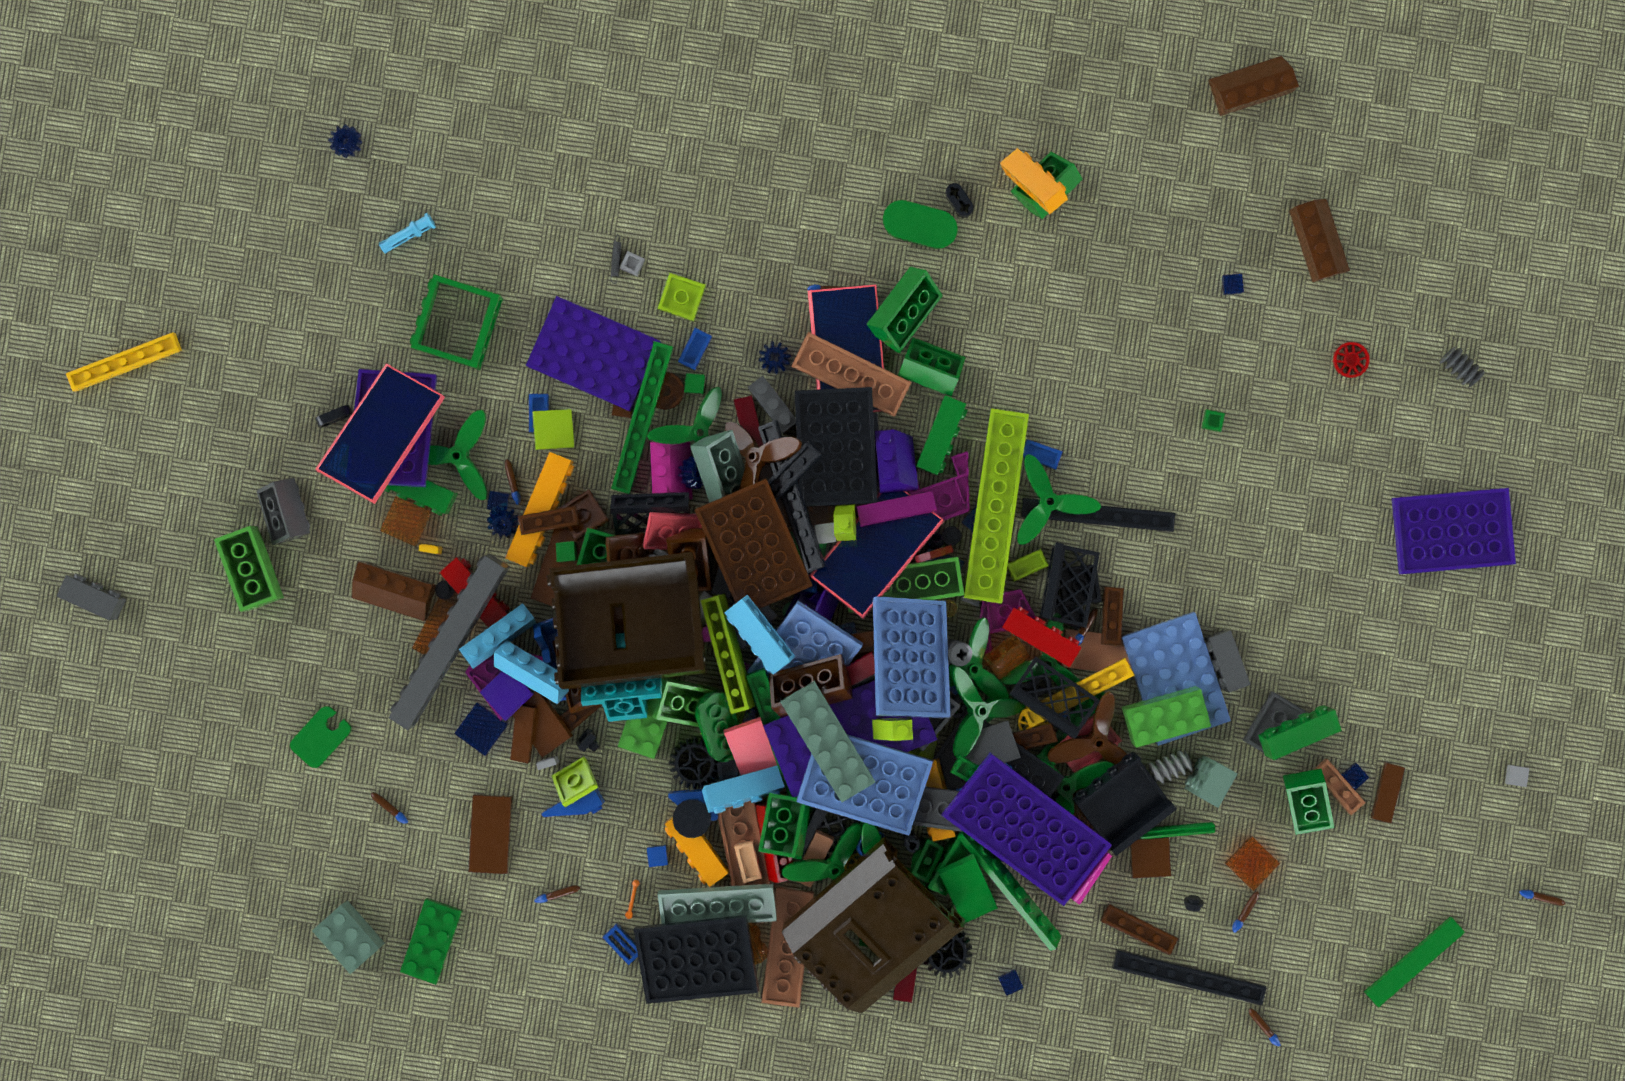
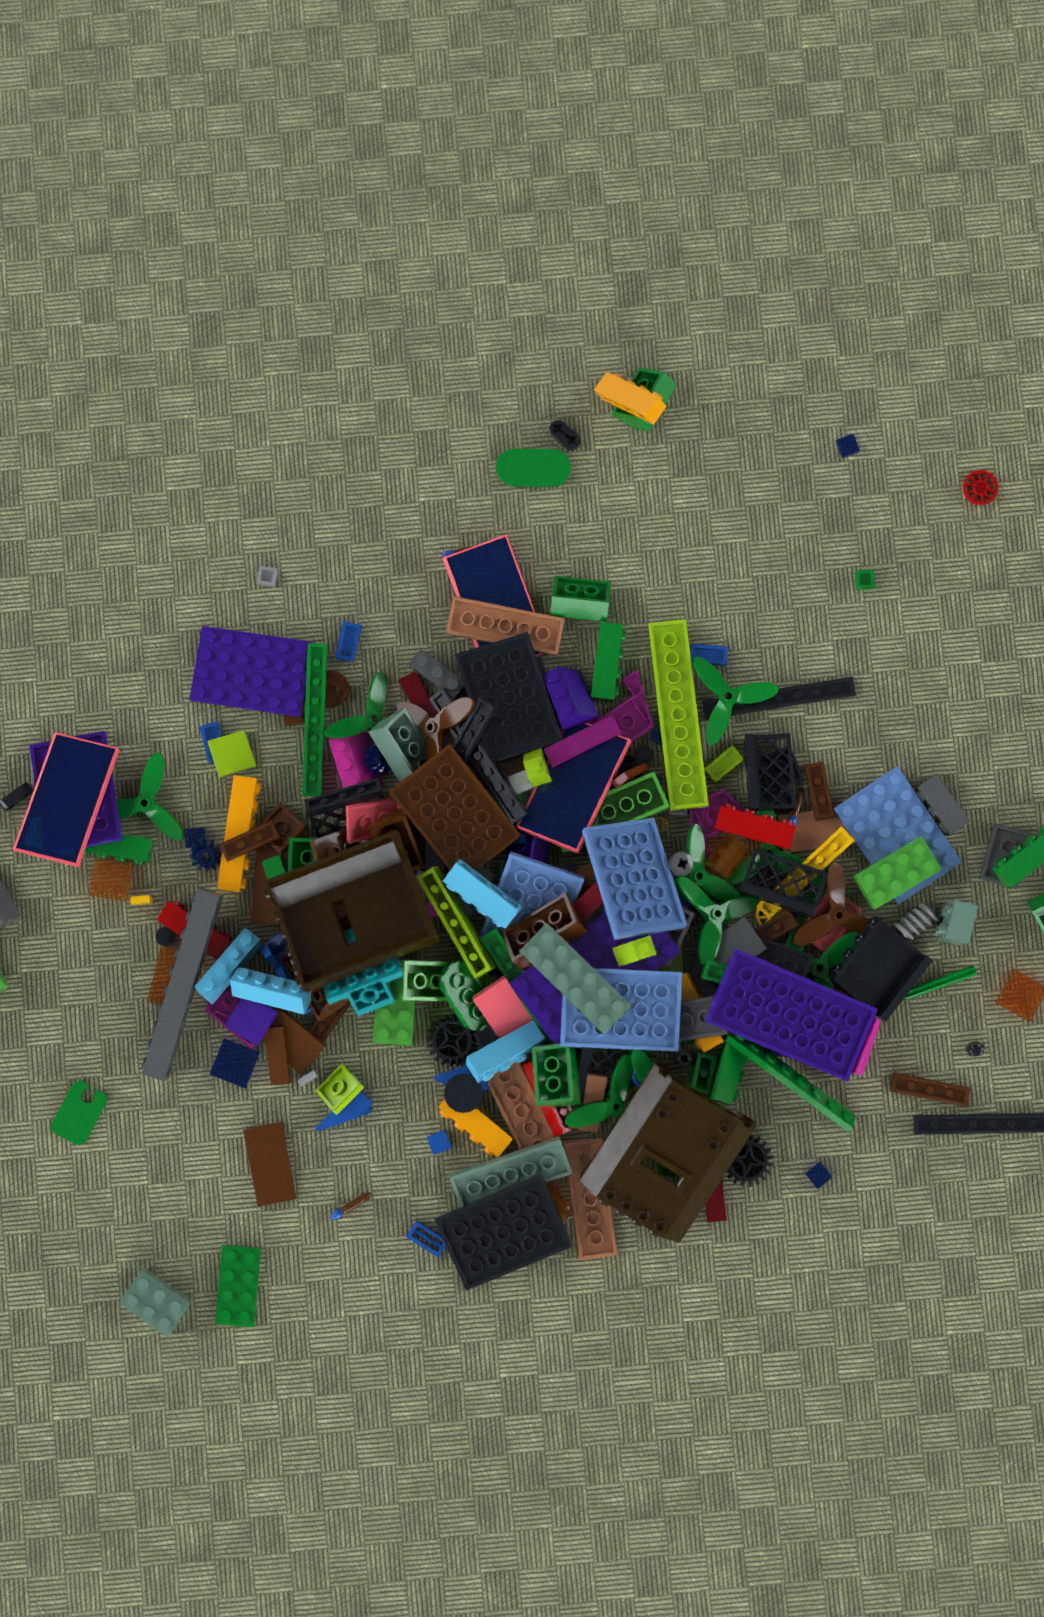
camera: 10 degrees left, 5 degrees down
reddish brown slope [352,562,436,621] -> none
reddish brown piece [371,792,408,824] -> none
medium azure pin [379,213,436,254] -> none
green window [410,274,503,370] -> none
reddish brown piece [504,459,521,505] -> none
black tile [576,727,600,752] -> none
dark grey piece [611,234,621,284] -> none
orange hinge [625,880,640,919] -> none
lime tile [657,273,706,322] -> none
green tile [684,373,705,394] -> none
light nougat tile [734,840,762,883] -> none
clear blue gear [758,341,791,374] -> none
green slope [867,266,943,353] -> none
green tile [938,854,998,923] -> none
reddish brown tile [1130,837,1171,878] -> none
reddish brown slope [1208,56,1299,116] -> none
reddish brown piece [1232,891,1259,933] -> none
reddish brown slope [1289,199,1350,283] -> none

